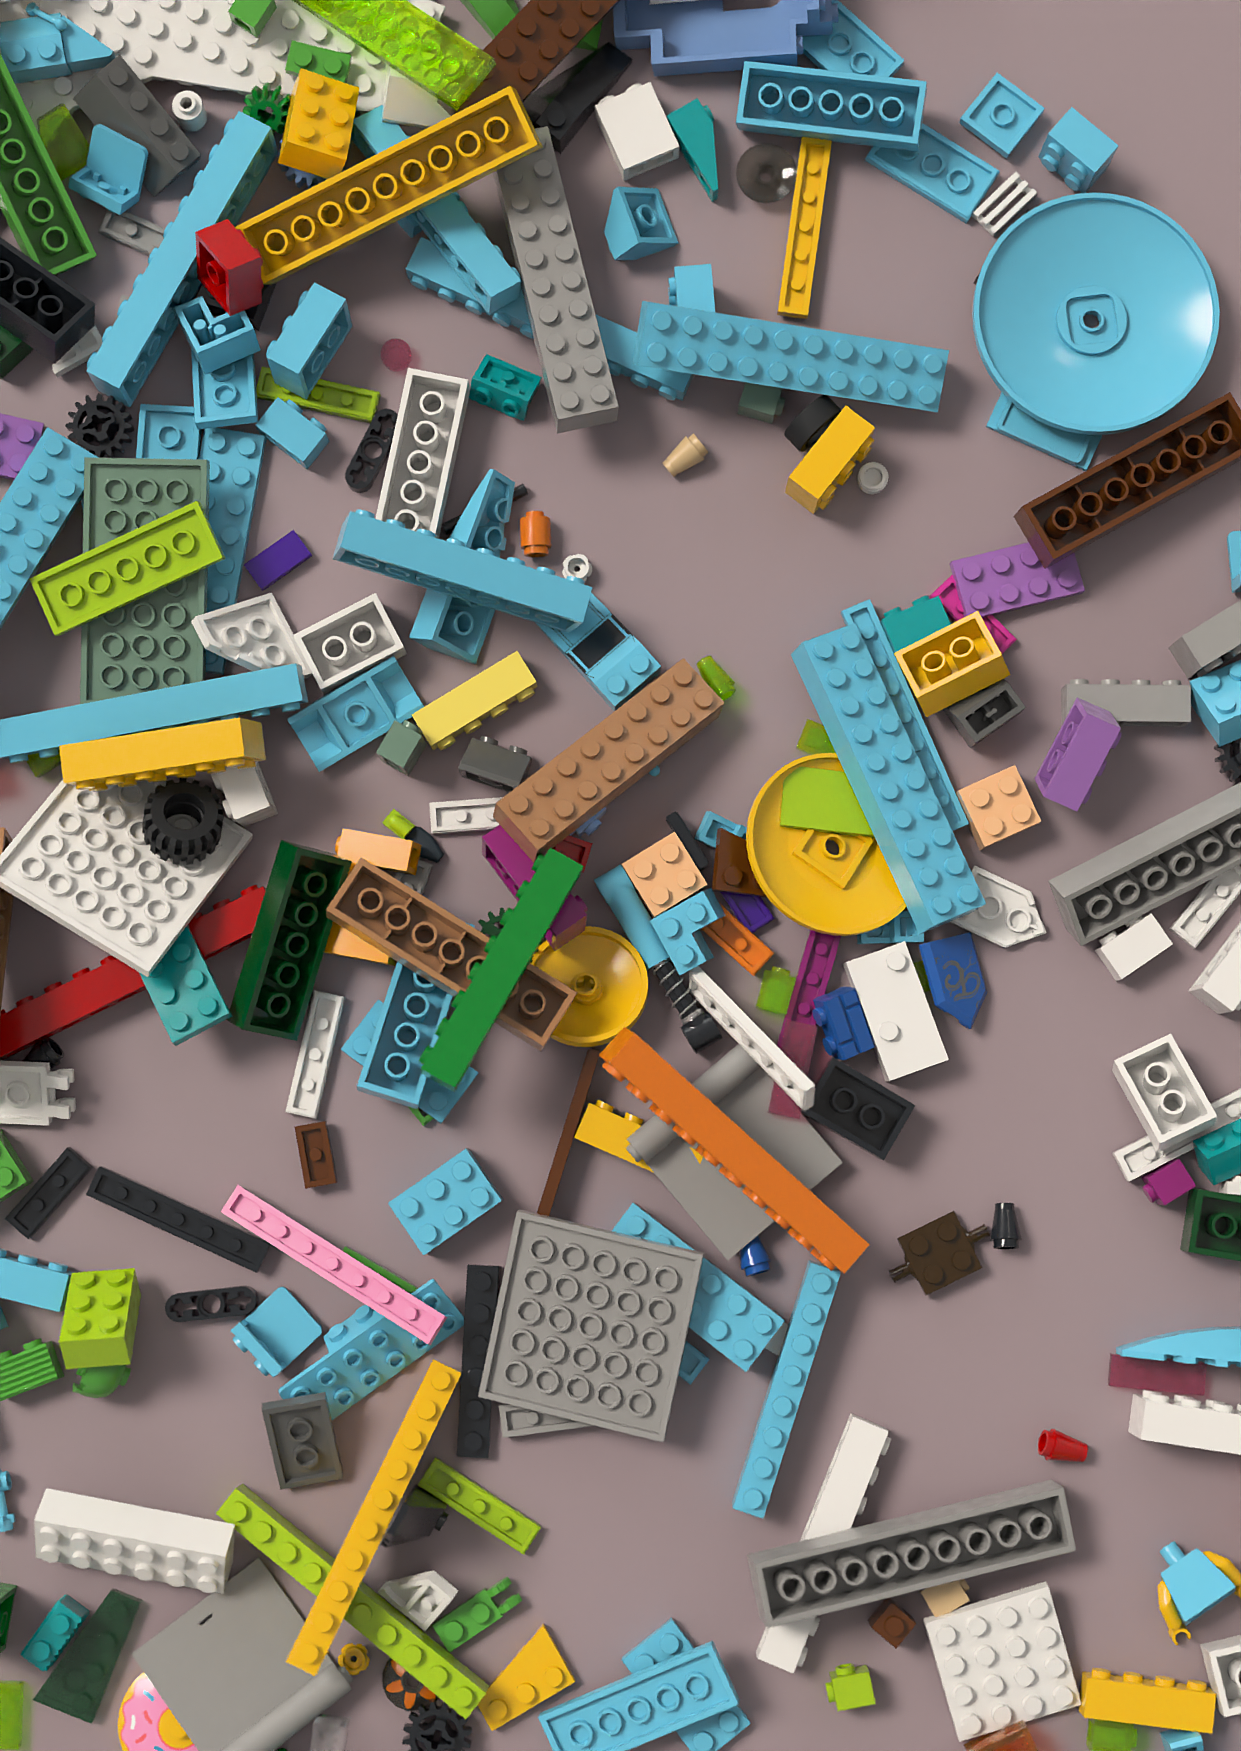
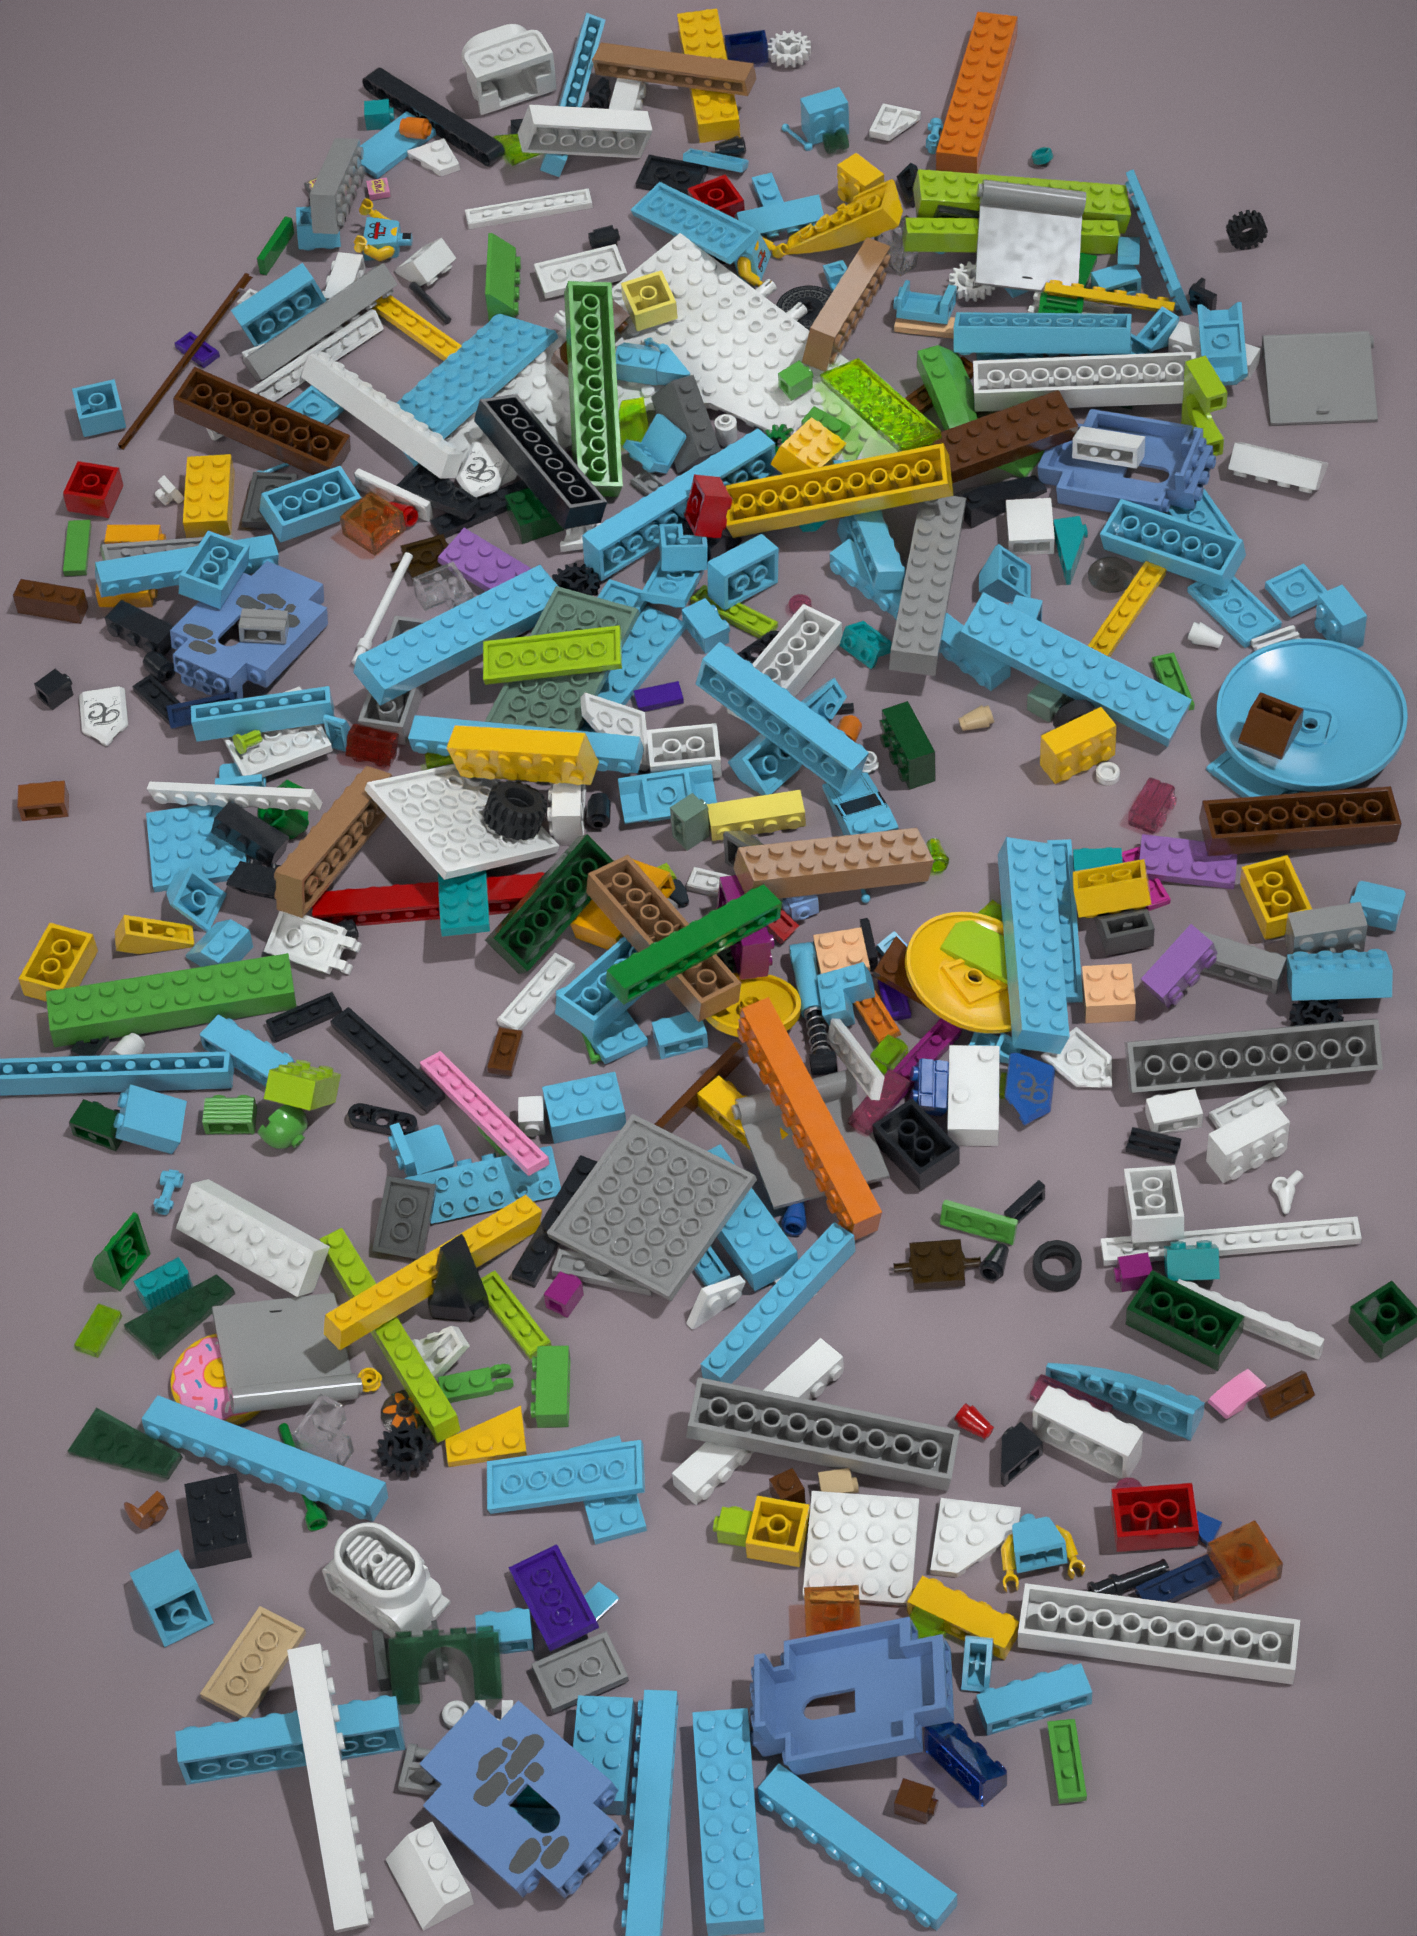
camera: 25 degrees right, 30 degrees down
none -> white brick [518,1096,545,1137]
none -> bright green brick [531,1345,571,1428]
none -> magenta brick [544,1271,584,1318]
none -> black brick [587,793,611,829]
none -> medium azure brick [652,1012,708,1059]
none -> white wing [686,1275,746,1330]
none -> yellow brick [745,1496,810,1567]
none -> dark green brick [879,701,936,790]
none -> white plate [930,1498,1021,1578]
none -> bright green tile [940,1199,1018,1245]
none -> black slope [1001,1422,1043,1487]
none -> black tile [1004,1180,1045,1224]
none -> black tyre [1032,1240,1082,1292]
none -> black tile [1126,1127,1182,1164]
none -> clear pink brick [1128,777,1177,834]
none -> bright green tile [1151,652,1195,711]
none -> white cone [1188,622,1224,649]
none -> reddish brown slope [1238,692,1304,760]
none -> yellow brick [1240,855,1312,940]

